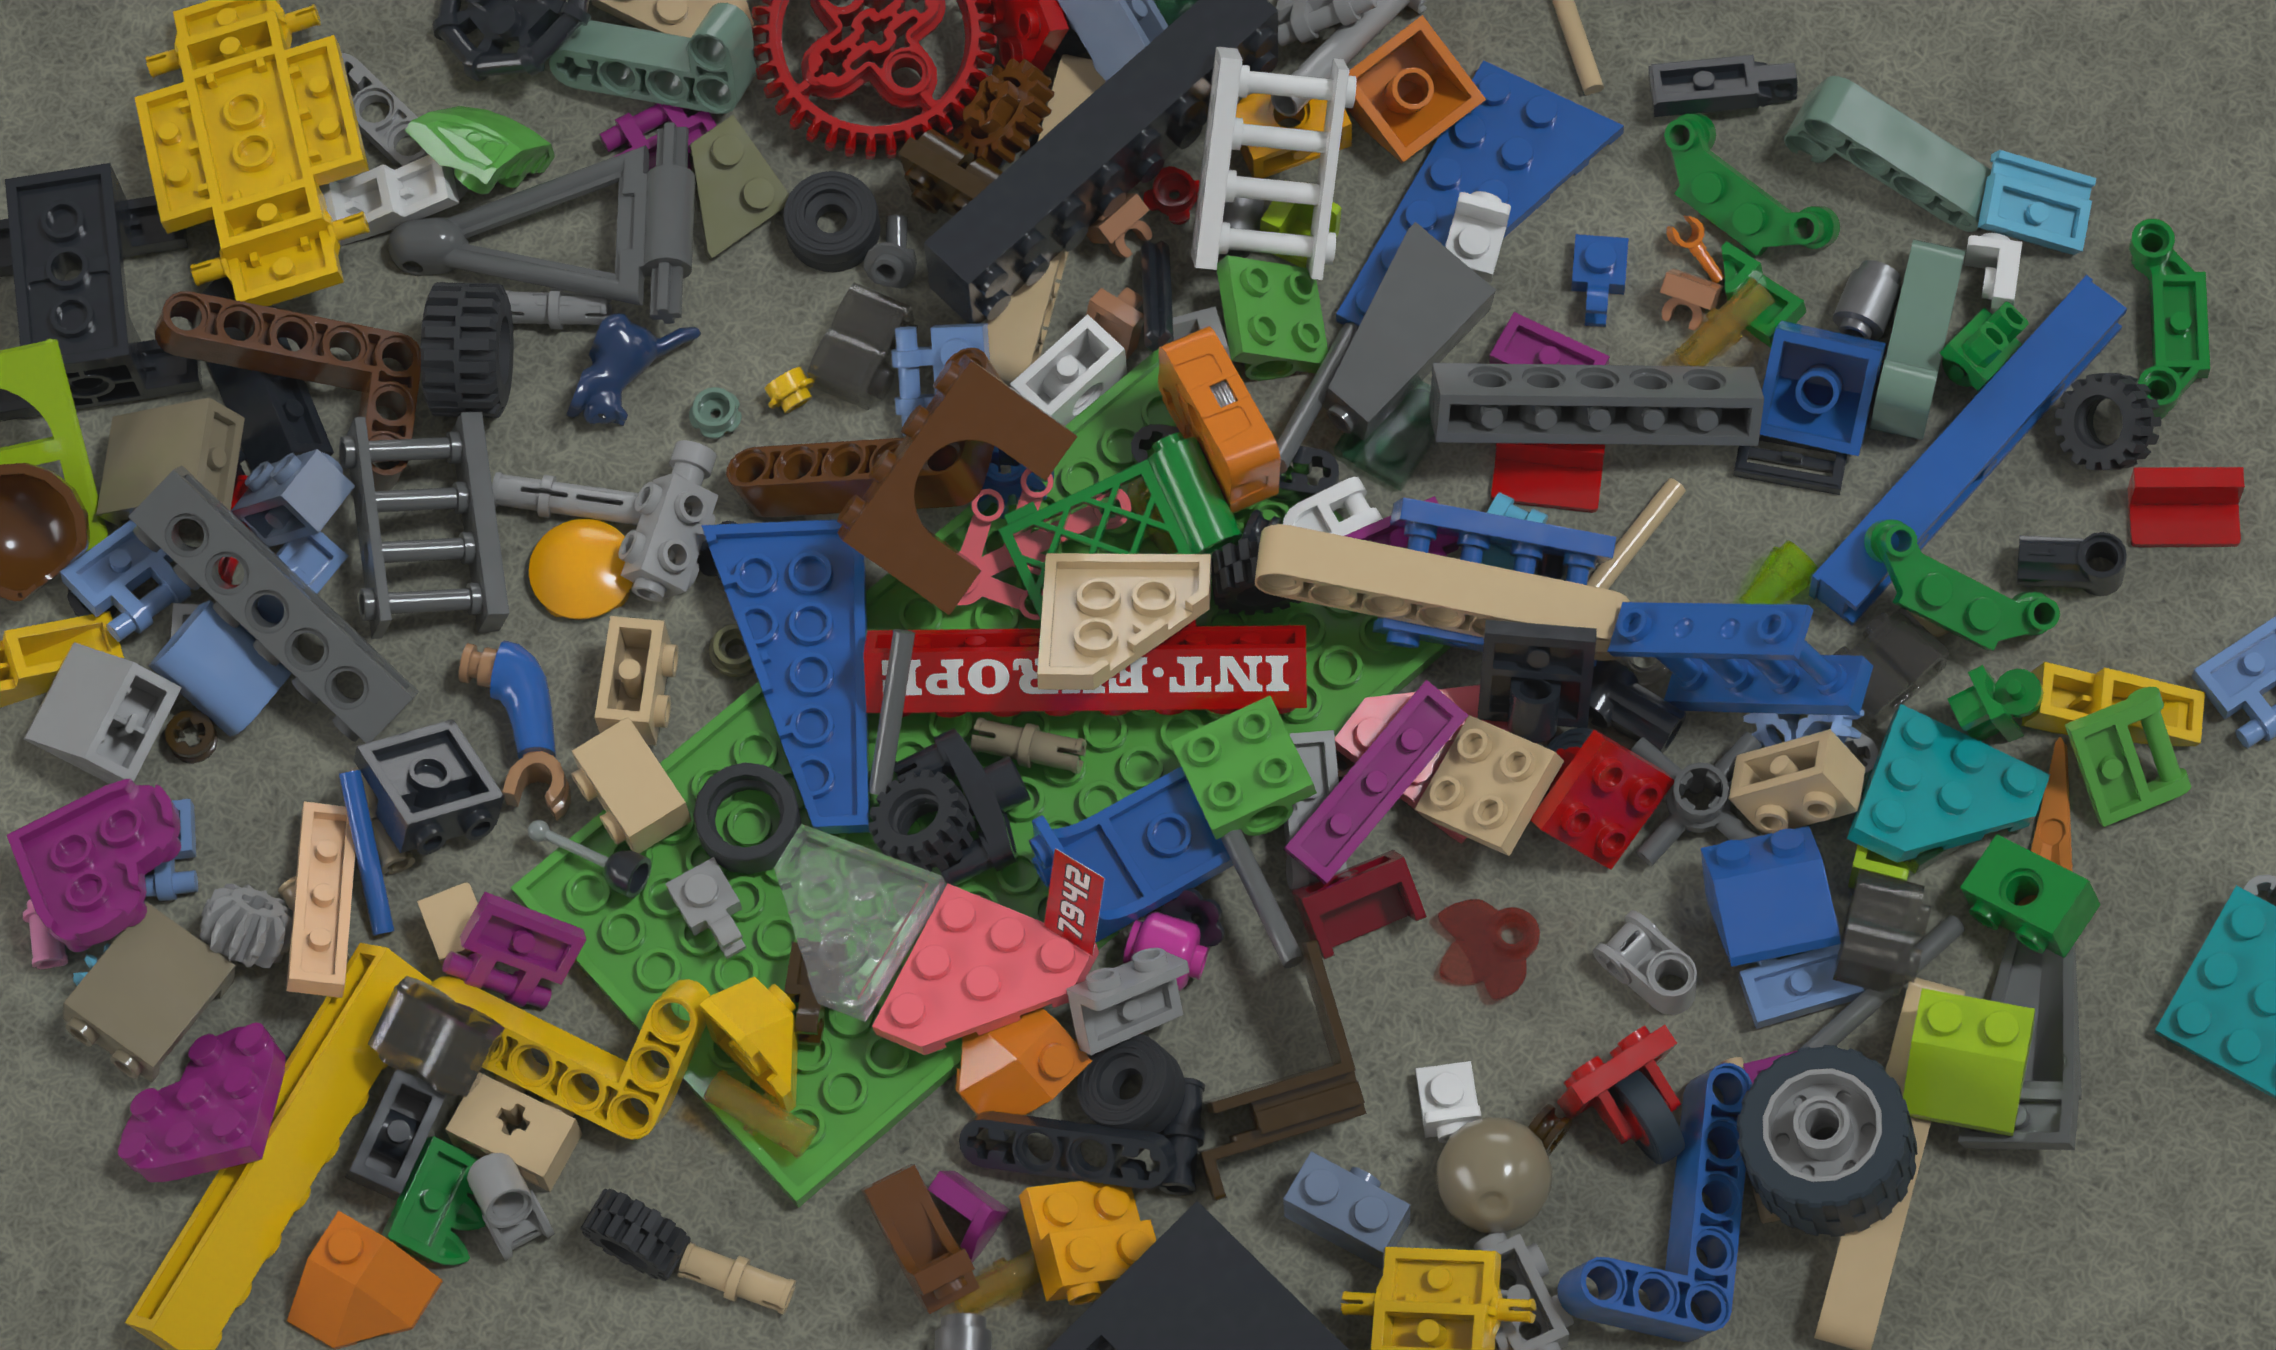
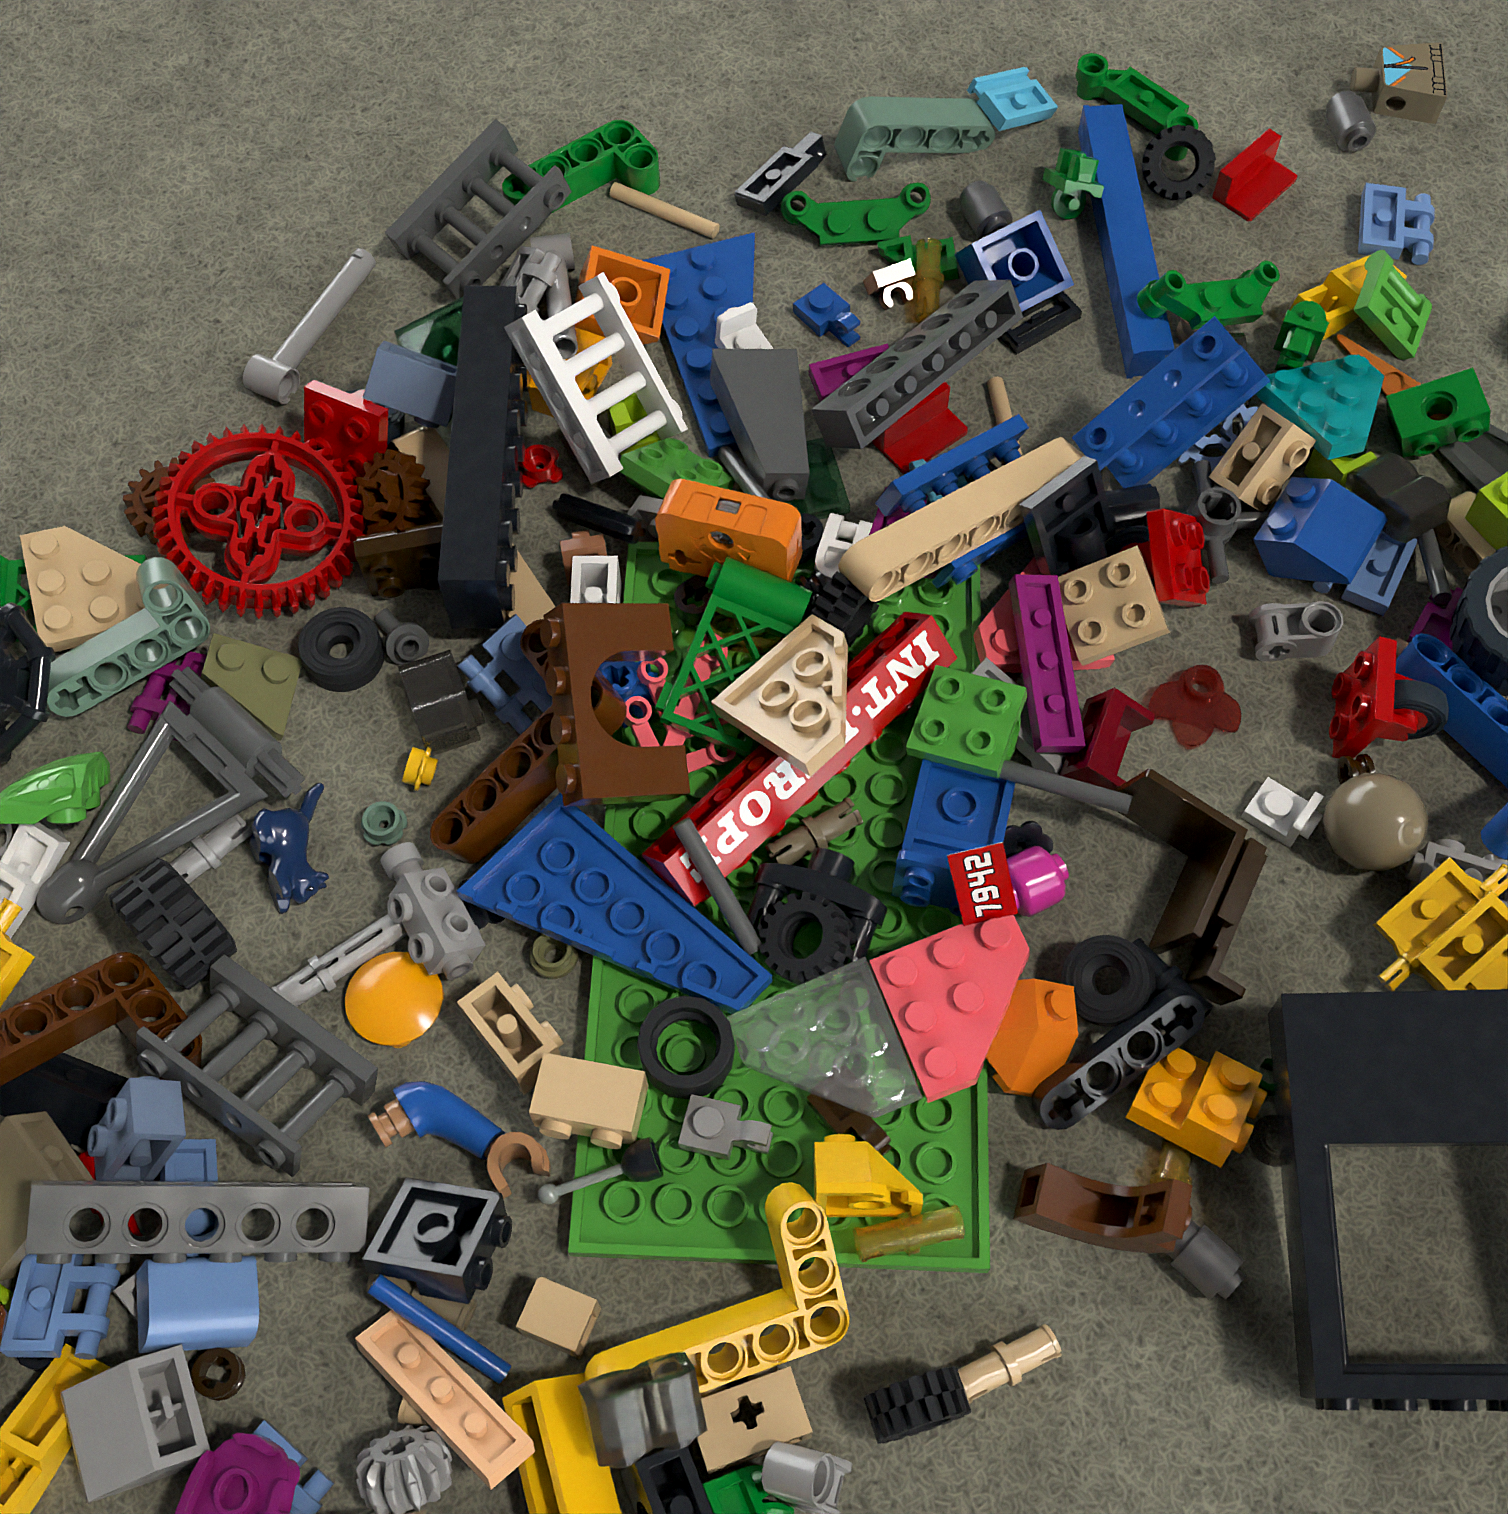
camera: 50 degrees left, 5 degrees down
magenta plate [443,892,586,1009] -> none
magenta tile [927,1171,1010,1263] -> none
light grey bracket [1066,948,1189,1055] -> none
nougat tile [1086,193,1152,258] -> none
sand blue brick [1283,1151,1410,1270] -> none
orange hand [1666,215,1725,283] -> none
clear neon green cone [1738,540,1818,604] -> none
sand green beam [1870,239,1966,440] -> none
white bracket [1964,233,2022,314] -> none
black piece [2017,532,2127,596] -> none

